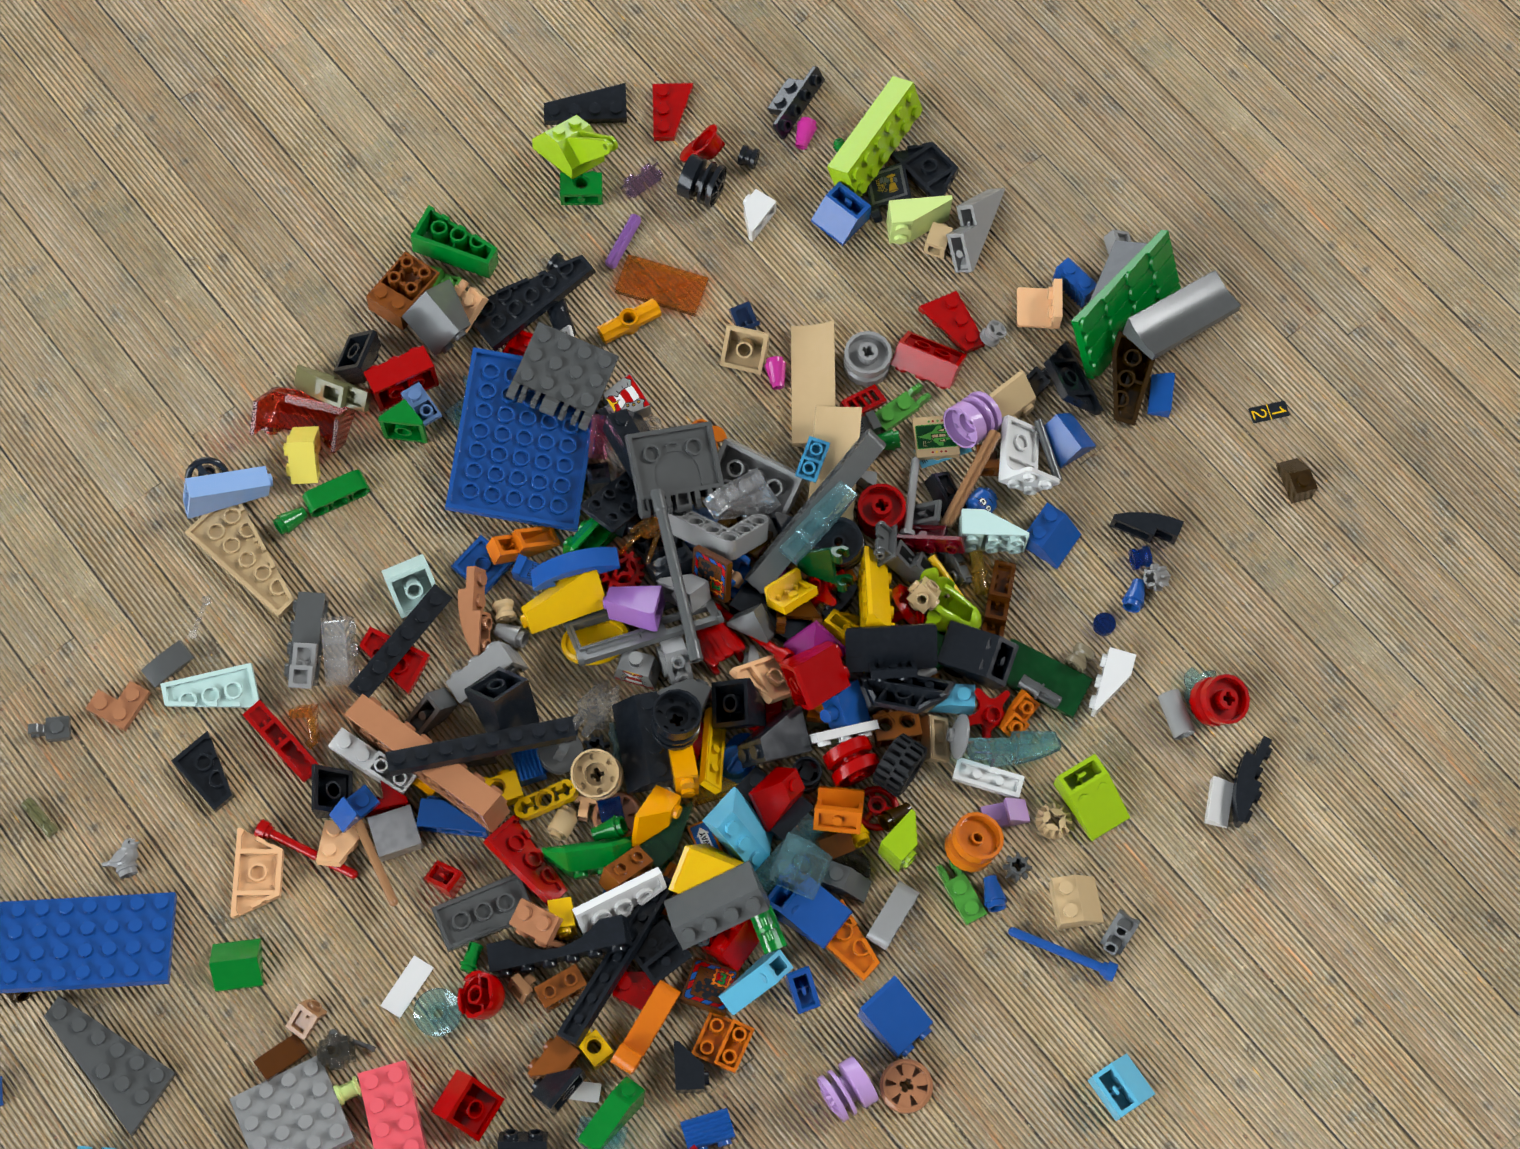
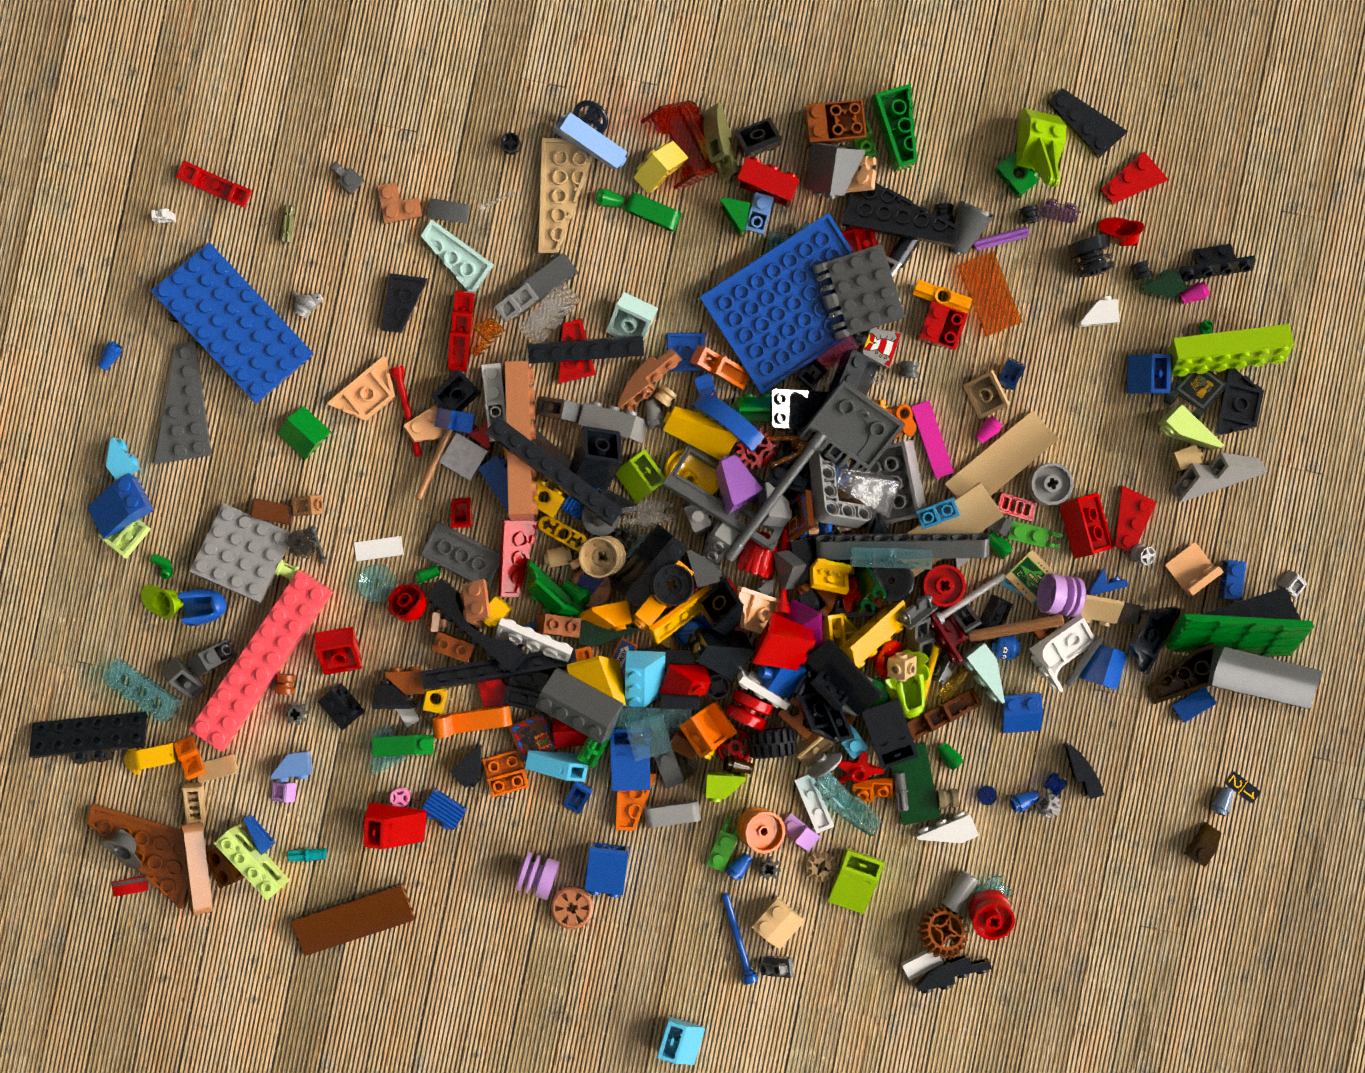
camera: 55 degrees right, 20 degrees up
none -> black wheel [501,132,521,155]
none -> lime slope [616,449,666,504]
none -> dark grey wheel [900,361,920,378]
none -> dark pink tile [911,400,954,479]
none -> red slope [917,301,968,350]
none -> dark orange gear [917,906,969,959]
none -> green cone [937,742,964,771]
none -> dark grey cone [949,200,994,256]
none -> black wheel [1019,205,1041,225]
none -> blue slope [1086,569,1128,595]
none -> clear green slope [1139,268,1187,300]
none -> sand blue cone [1211,786,1234,817]

